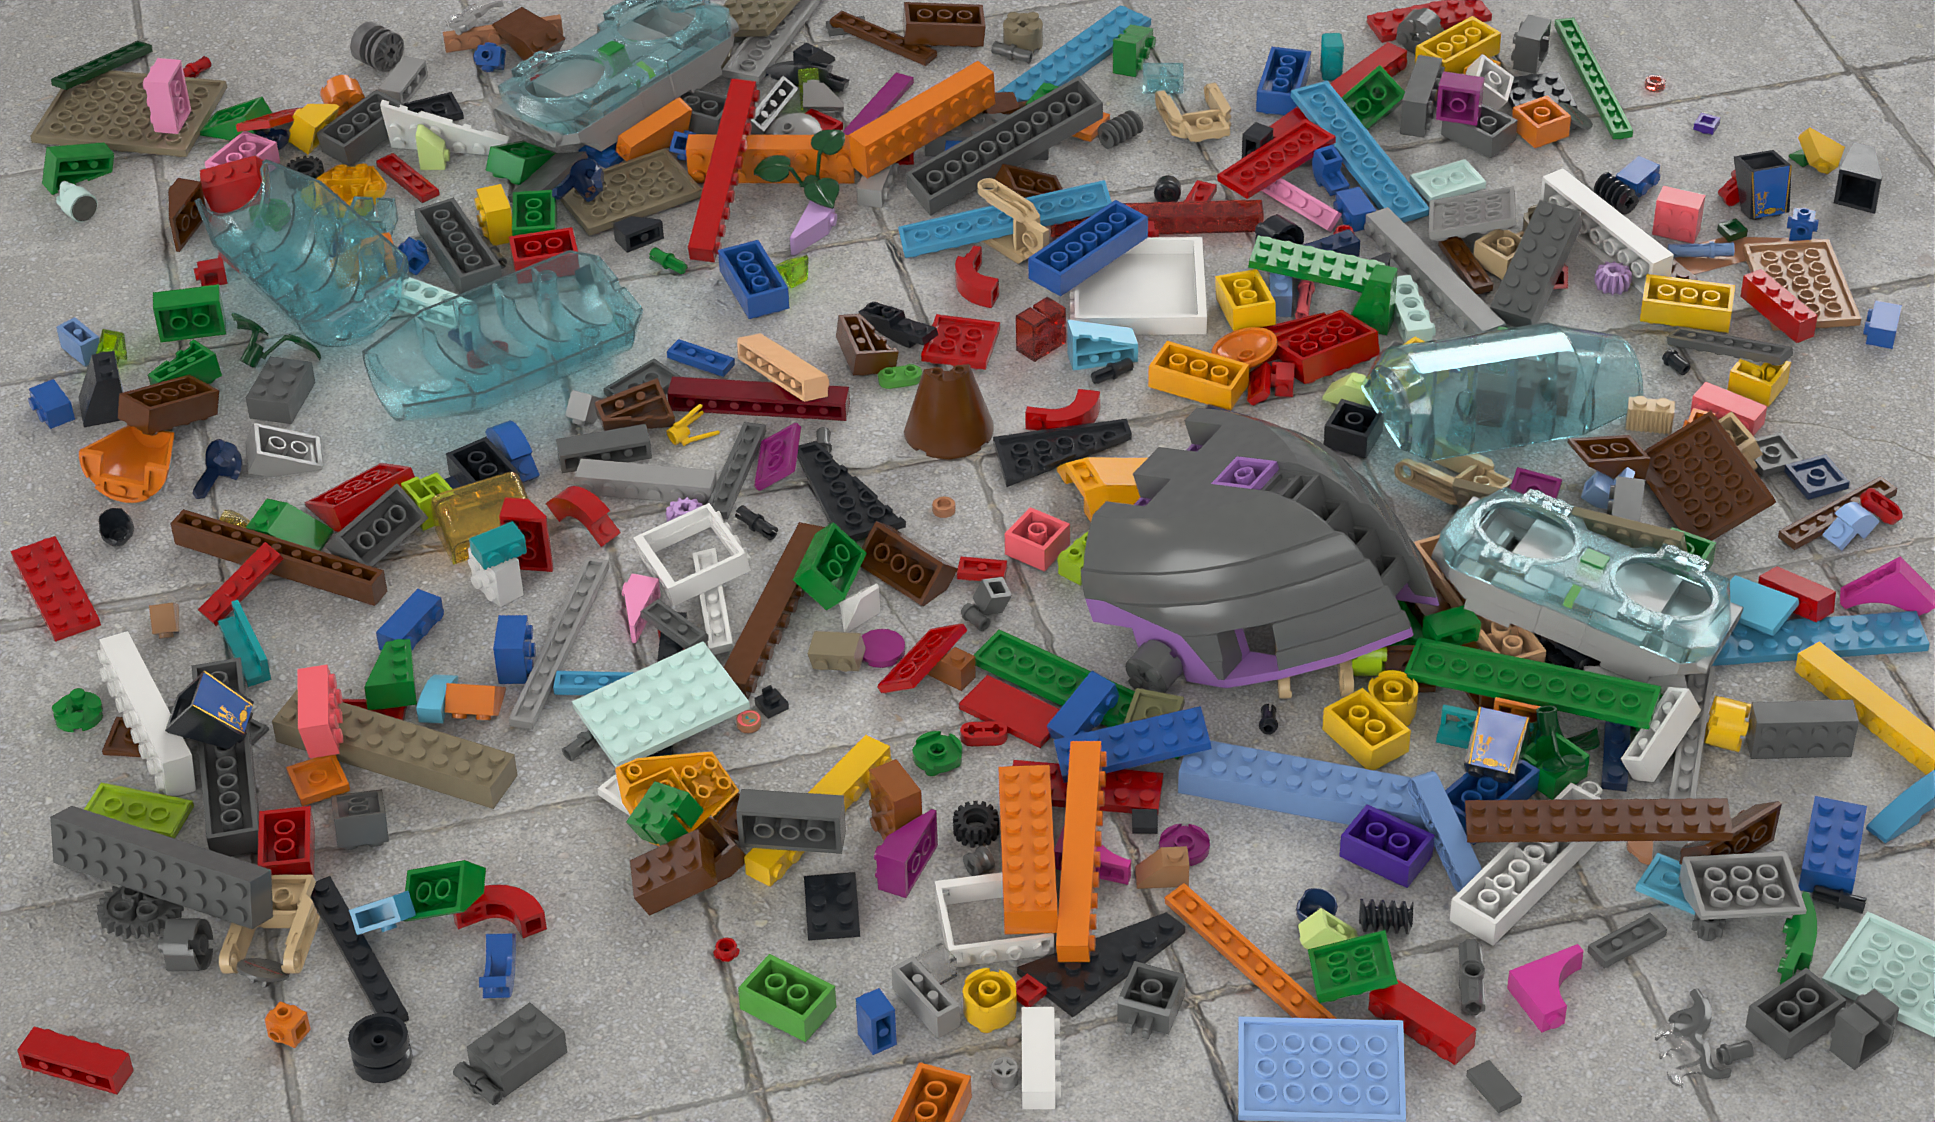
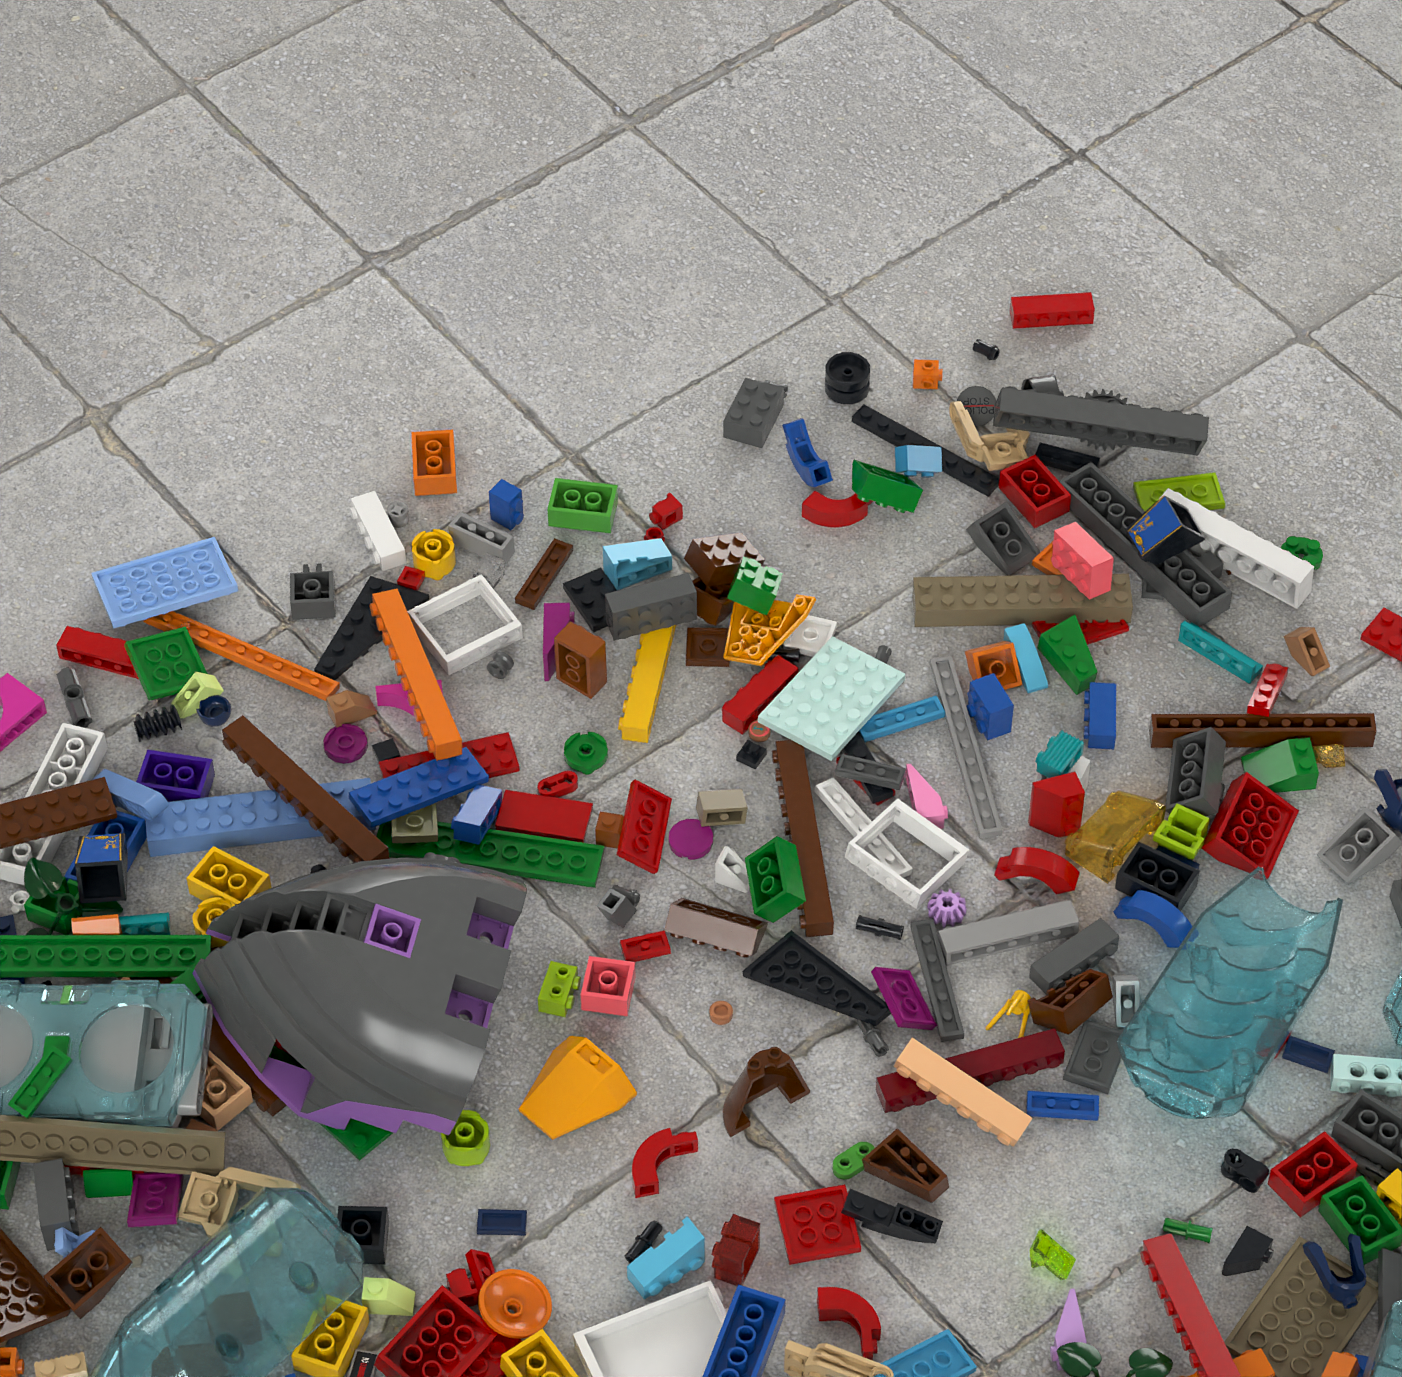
camera: 155 degrees right, 10 degrees up
blue brick [718,240,790,319] -> none
black tyre [953,801,999,848] -> none
black wing [993,418,1132,487] -> none
orange brick [998,765,1058,934] -> none
light orange brick [1148,341,1249,410] -> none
dark grey tile [1466,1060,1522,1113] -> none
none -> green plate [8,1045,73,1119]
none -> reddish brown brick [222,715,390,863]
none -> reddish brown plate [515,538,573,610]
none -> medium azure wedge [602,538,672,590]
none -> red brick [649,493,683,530]
none -> red brick [722,655,798,735]
none -> black pin [972,339,1000,360]

